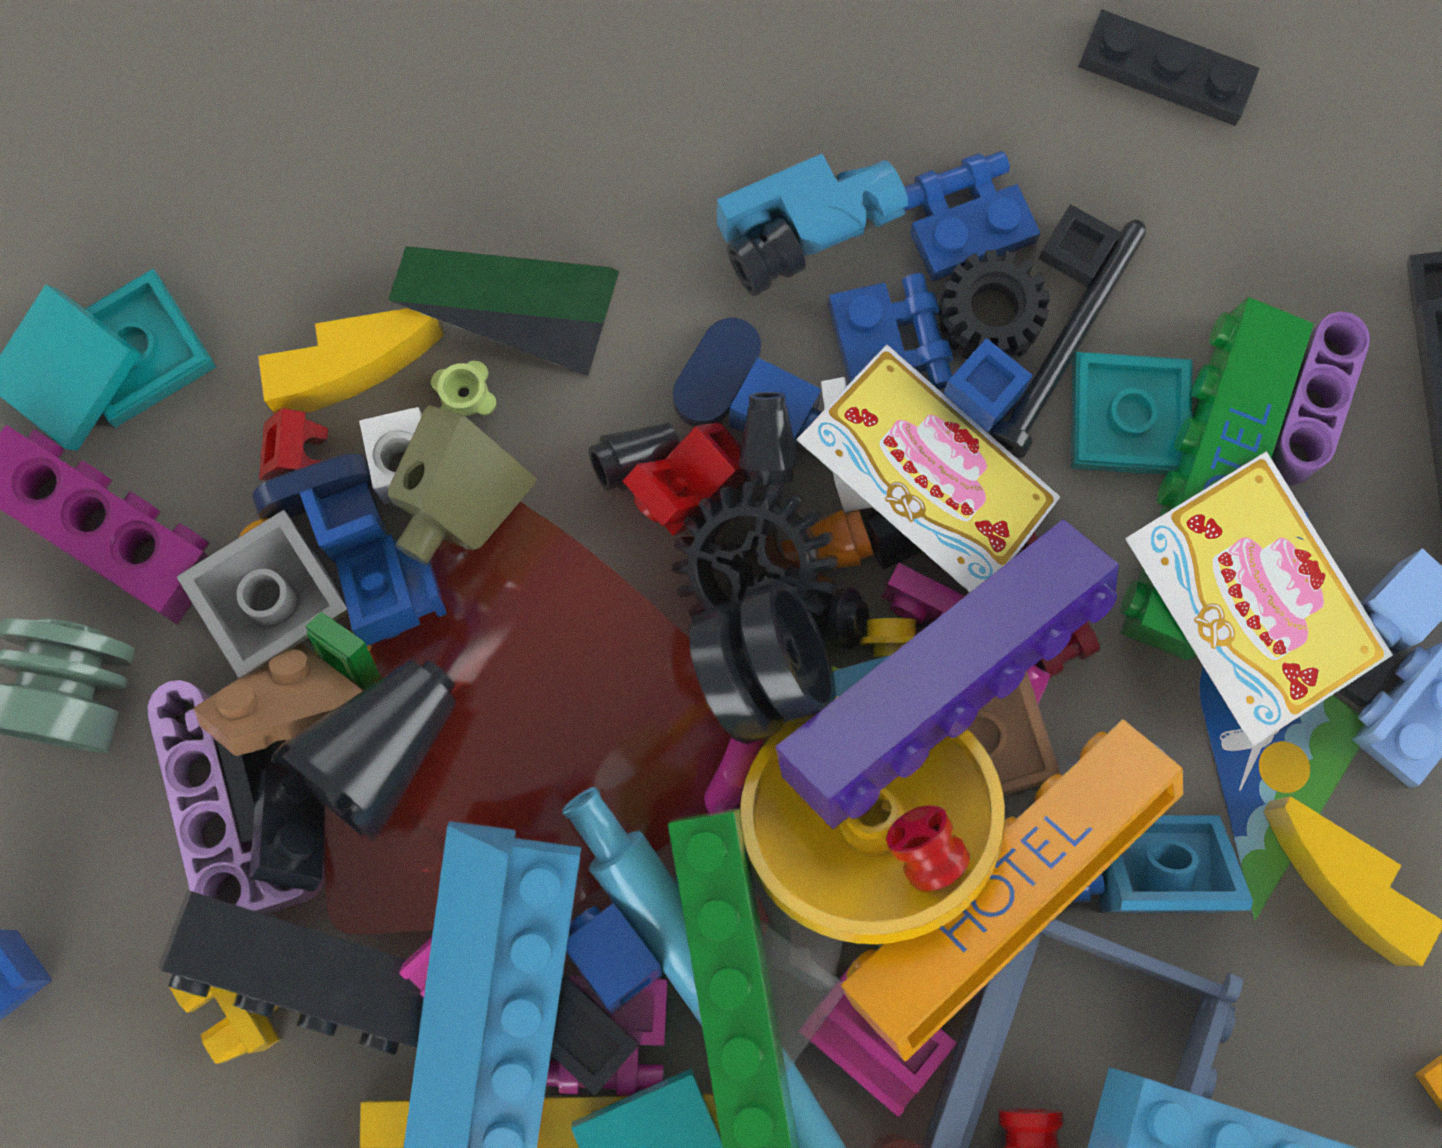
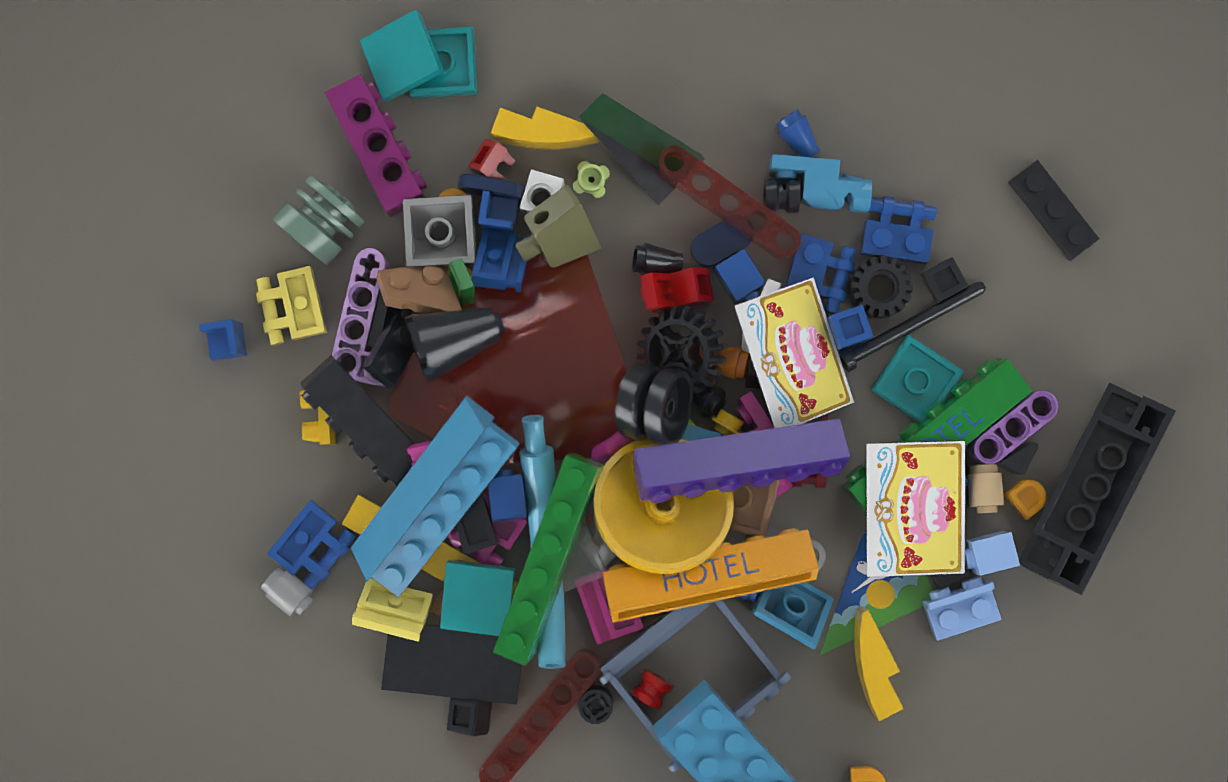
camera: 35 degrees right, 10 degrees up
black cone [738,392,799,485] -> none
red wheel [886,805,970,892] -> none
none -> light yellow plate [256,266,327,345]
none -> clear red beam [658,145,801,259]
none -> blue cone [775,109,821,157]
none -> tan brick [967,464,1004,514]
none -> black slope [995,442,1039,475]
none -> light orange tile [1003,479,1046,520]

